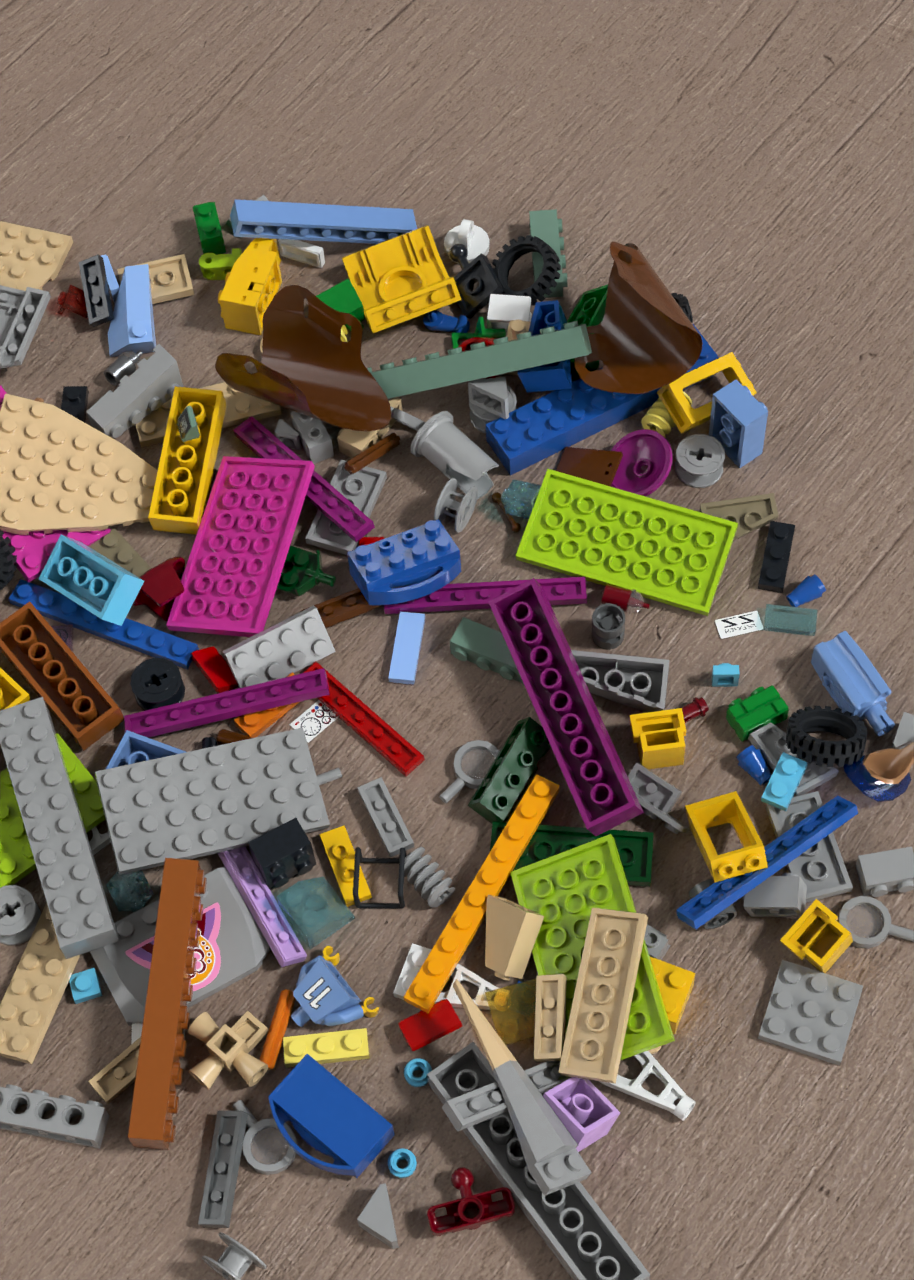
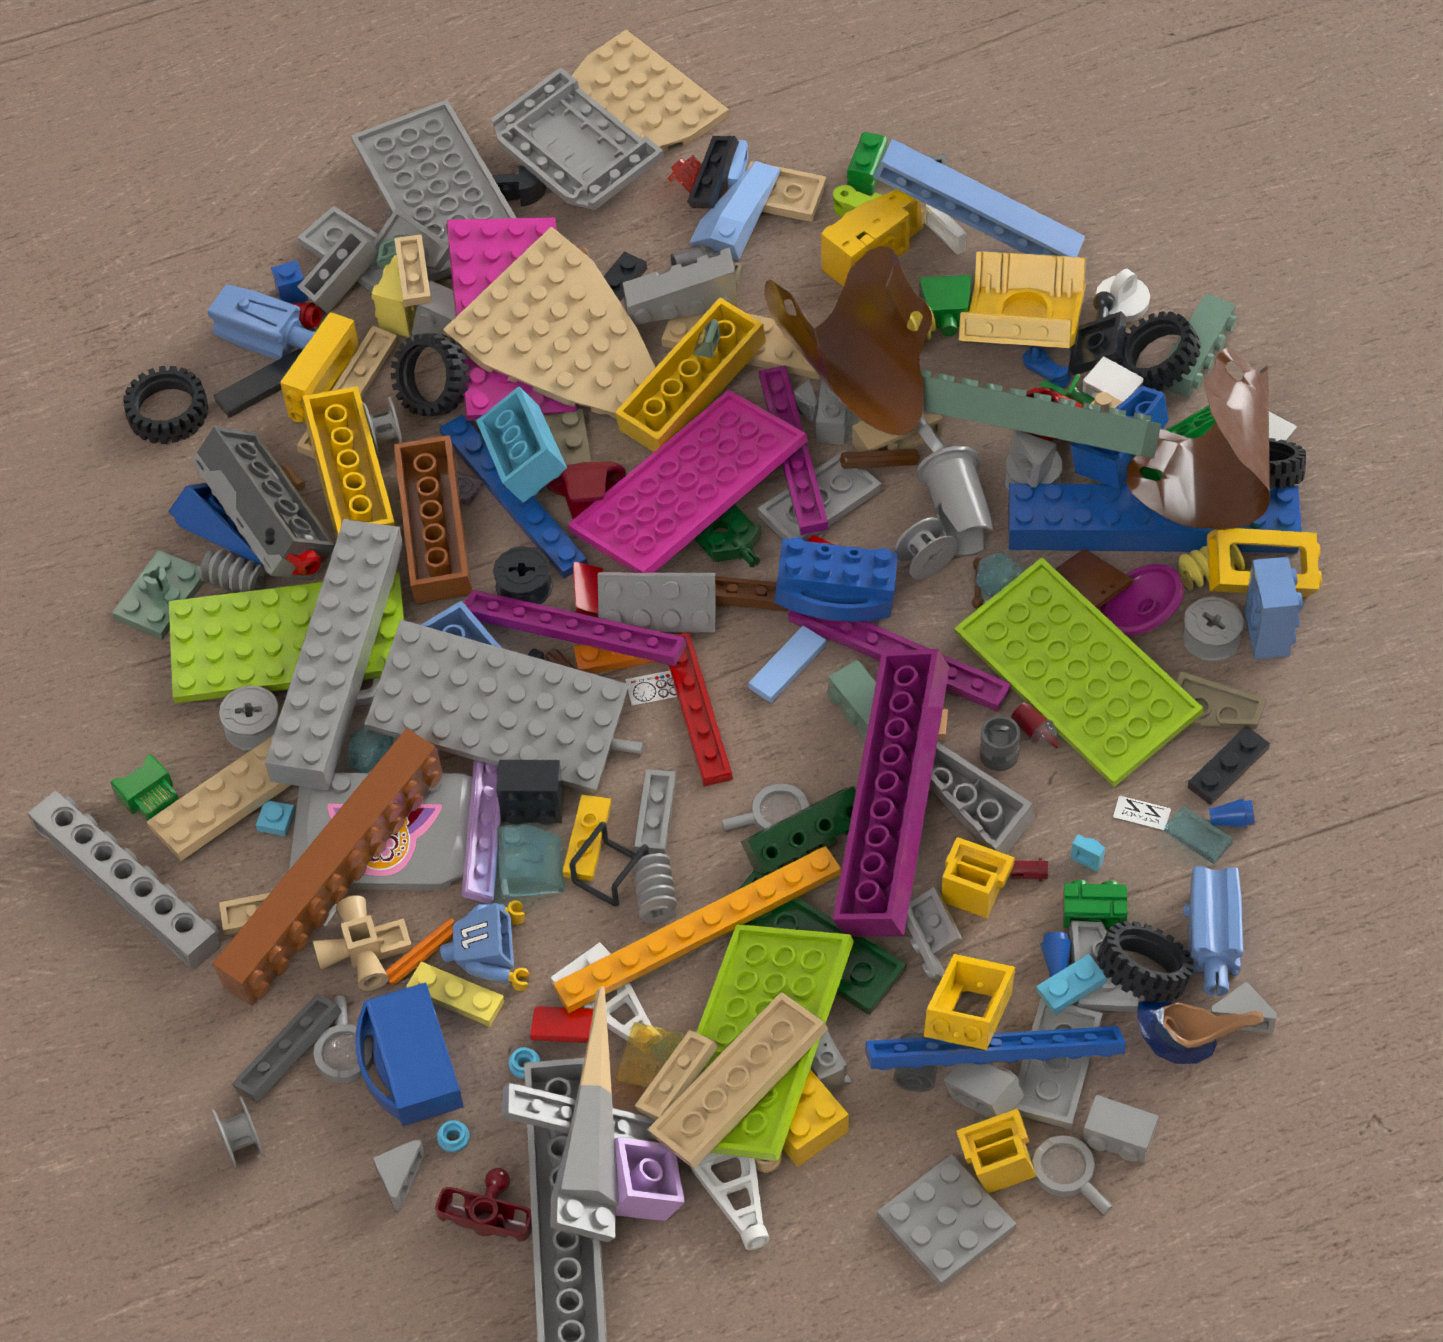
camera: 30 degrees right, 5 degrees down
tan slope [485,894,544,981] -> none

